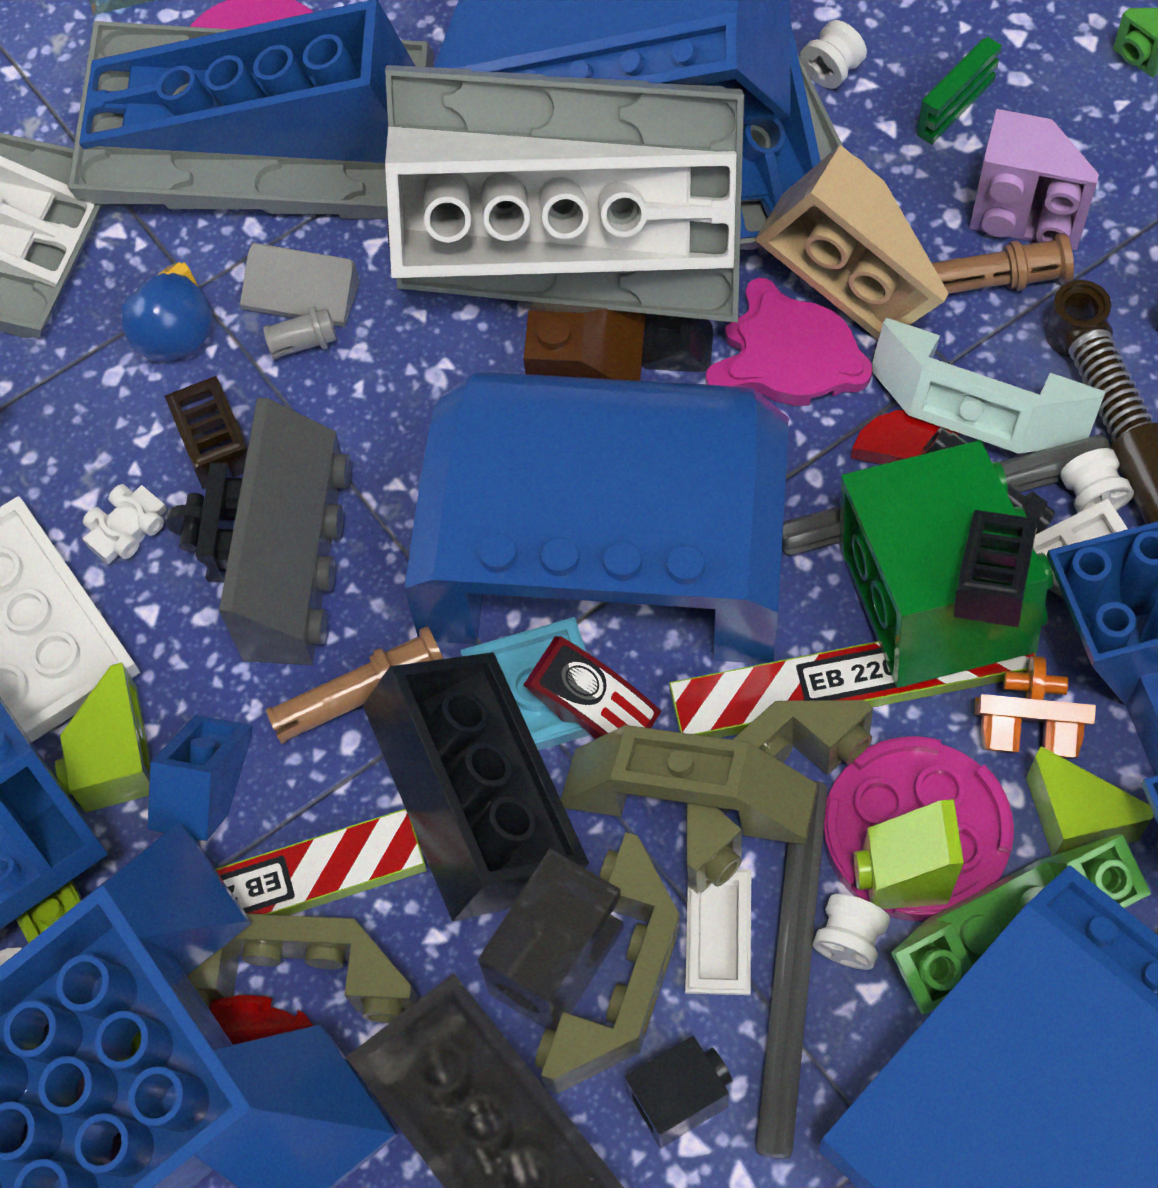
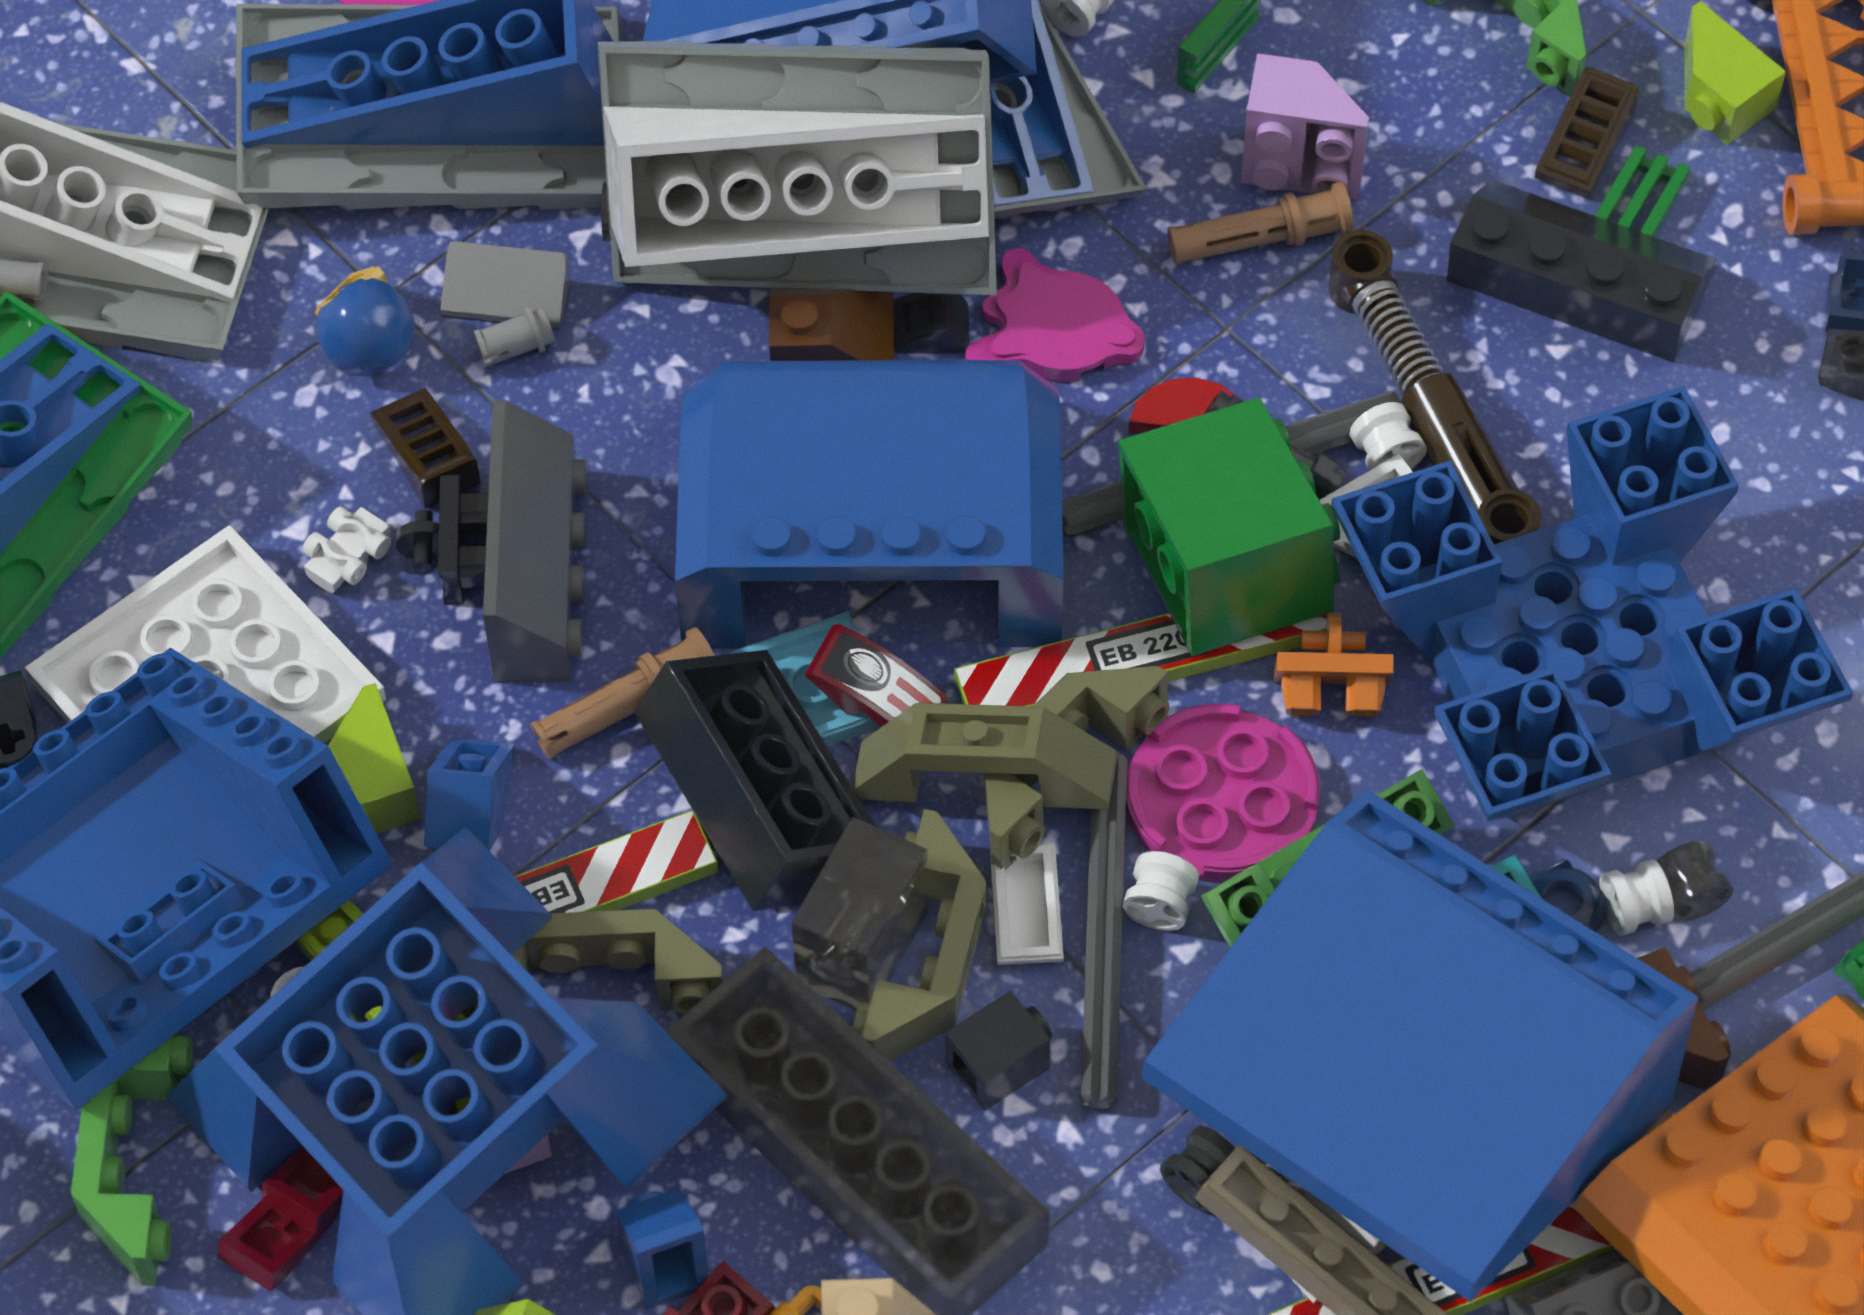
camera: 10 degrees left, 5 degrees down
tan slope [754,145,949,340] -> none
lime slope [854,799,964,909] -> none
light aqua slope [872,317,1106,454] -> none
black slope [953,510,1038,628] -> none
lime slope [1026,746,1154,856] -> none

